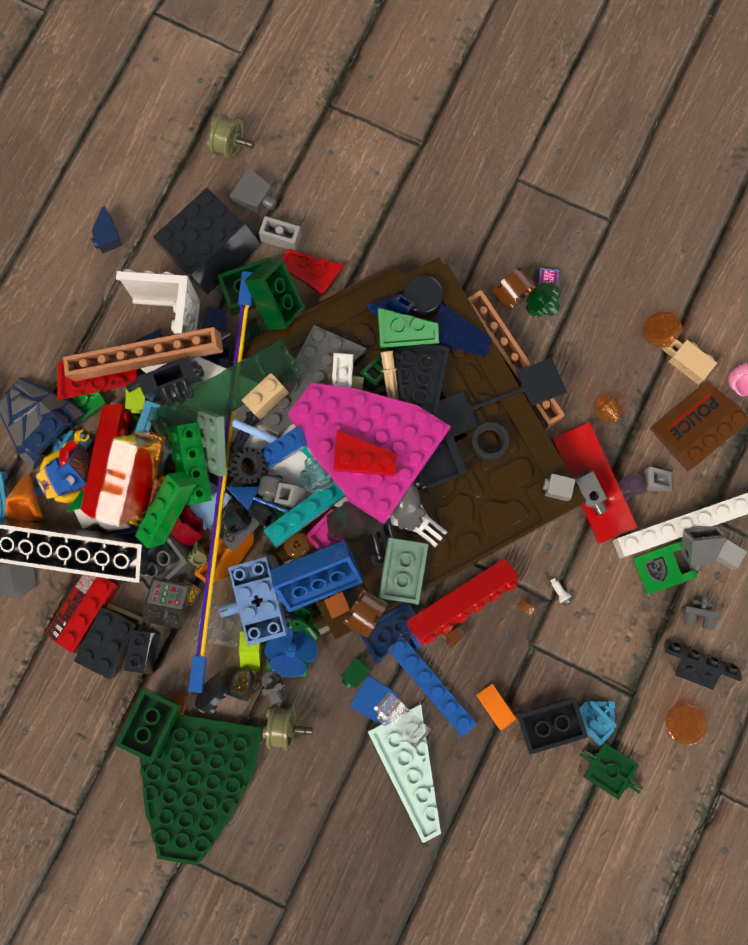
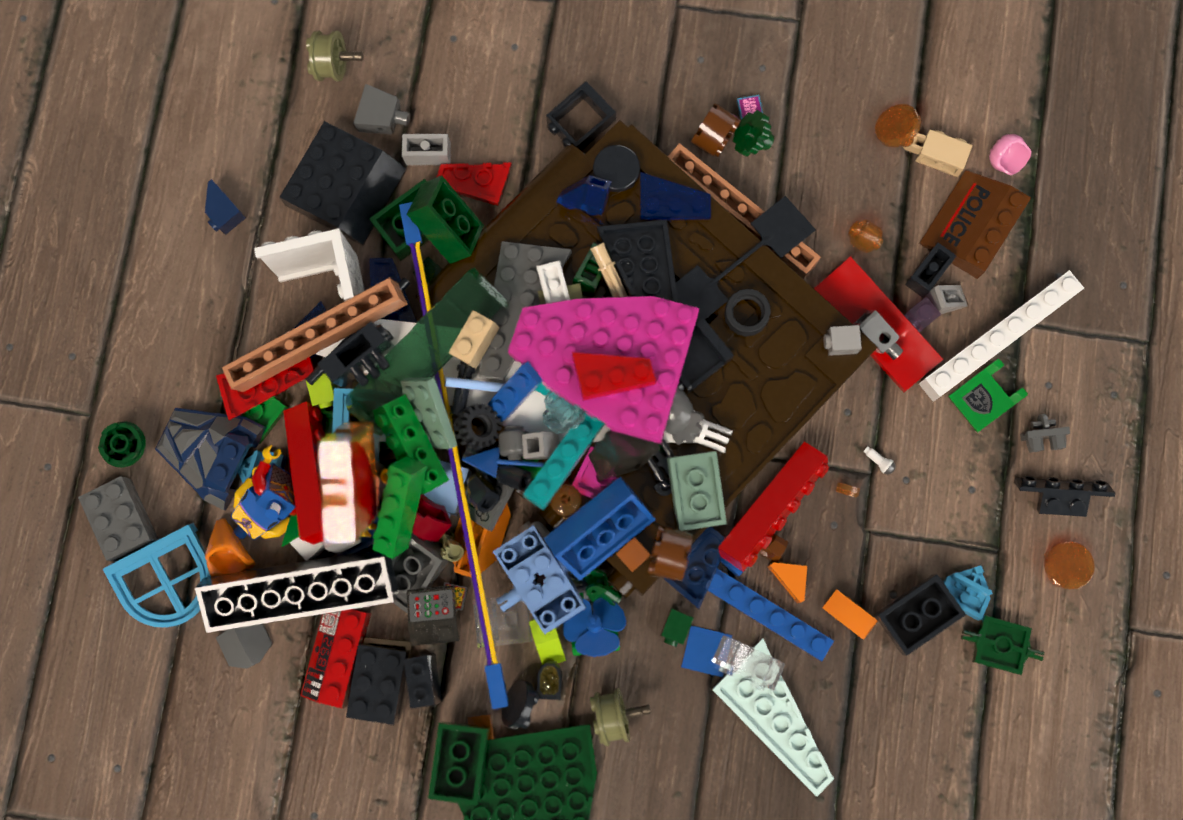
camera: 15 degrees left, 0 degrees up
dark grey hips [261,672,285,705] -> none
wing [377,307,439,348] -> none
dark grey torso [681,526,727,571] -> none
light grey brick [716,539,747,570] -> none
none -> black window [546,81,616,151]
none -> orange slope [767,562,807,604]
none -> black brick [905,243,956,298]

